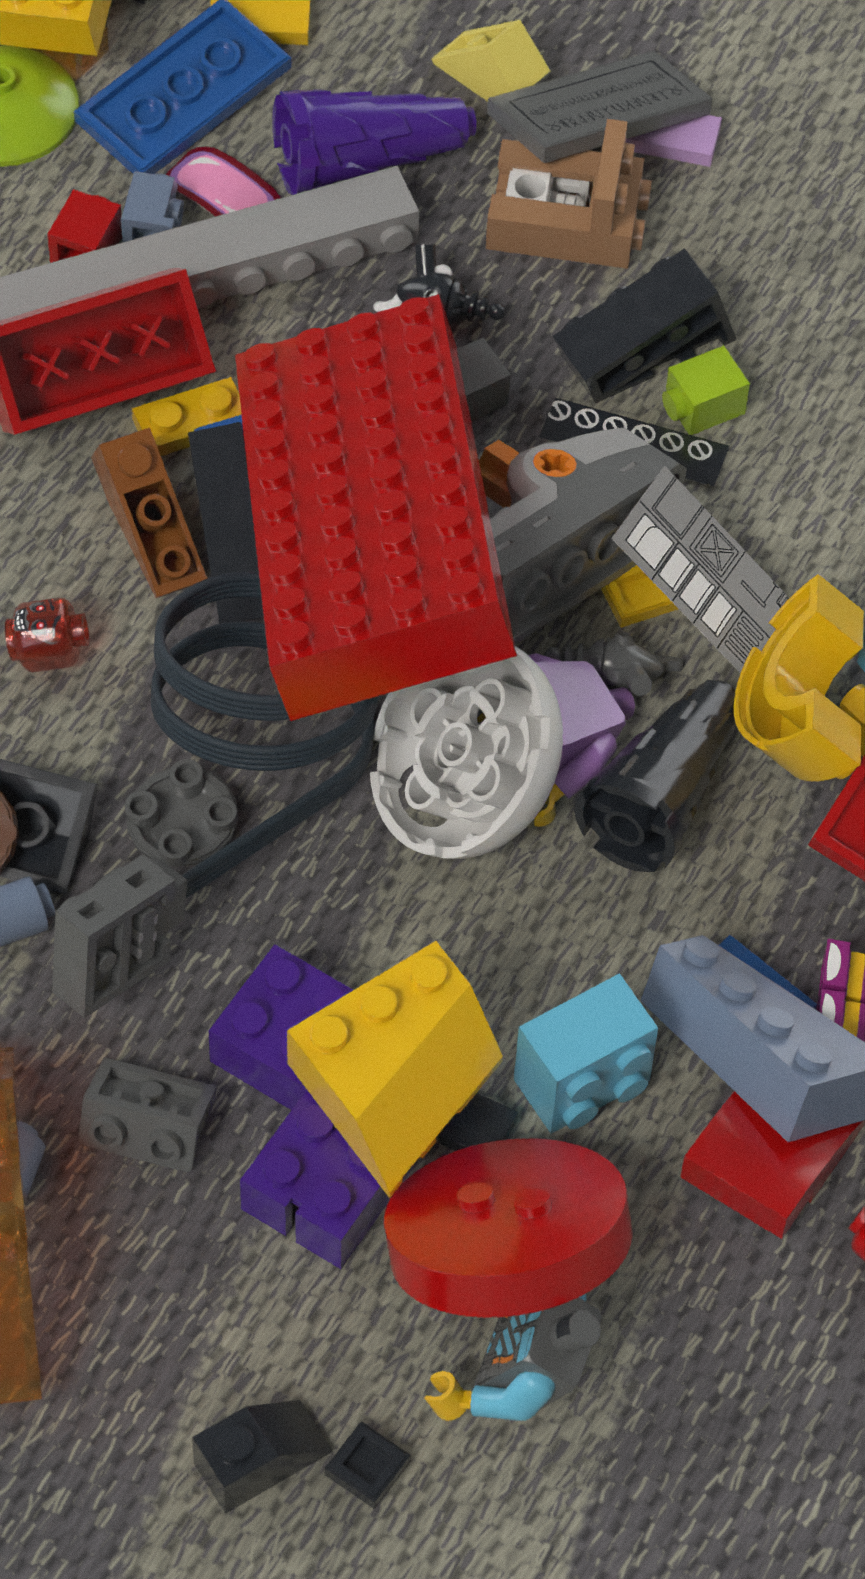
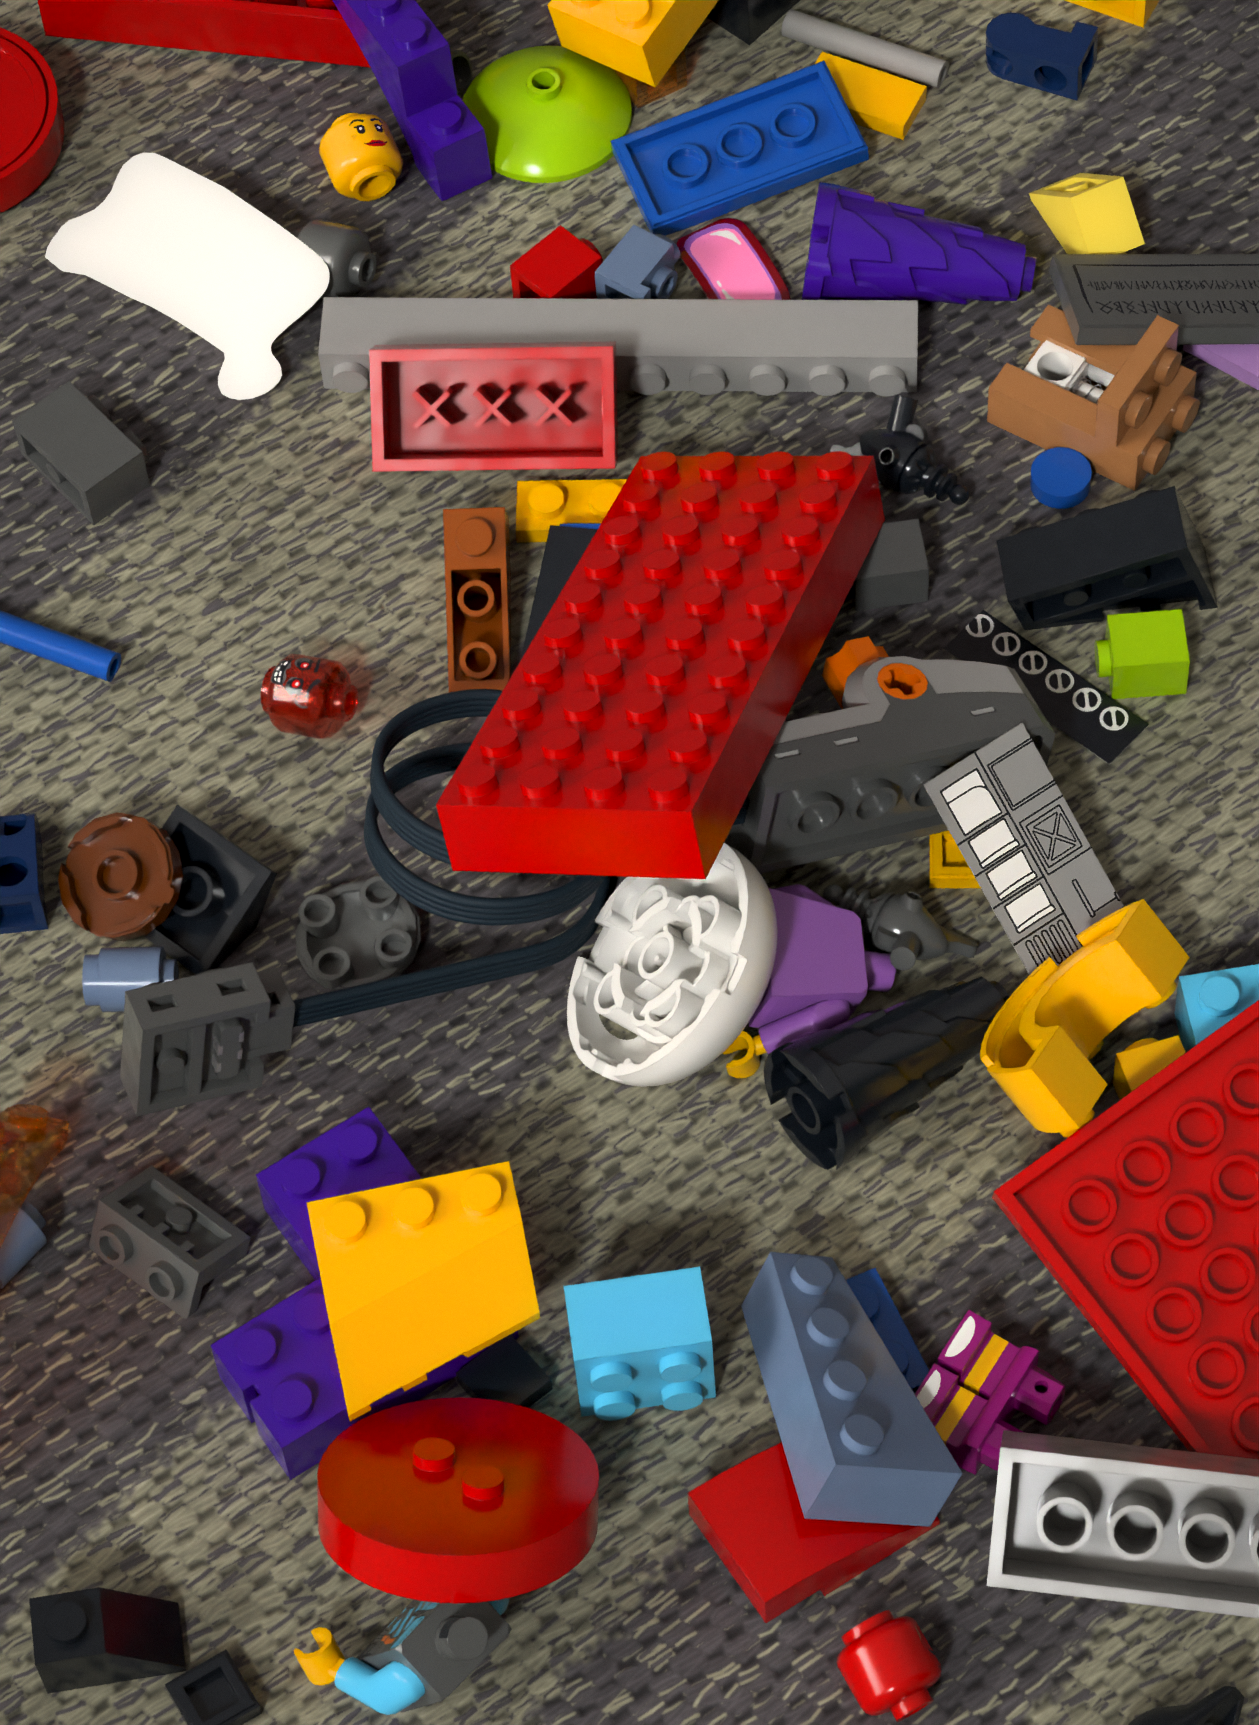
camera: 30 degrees right, 0 degrees up
none -> blue tile [1030,447,1092,509]

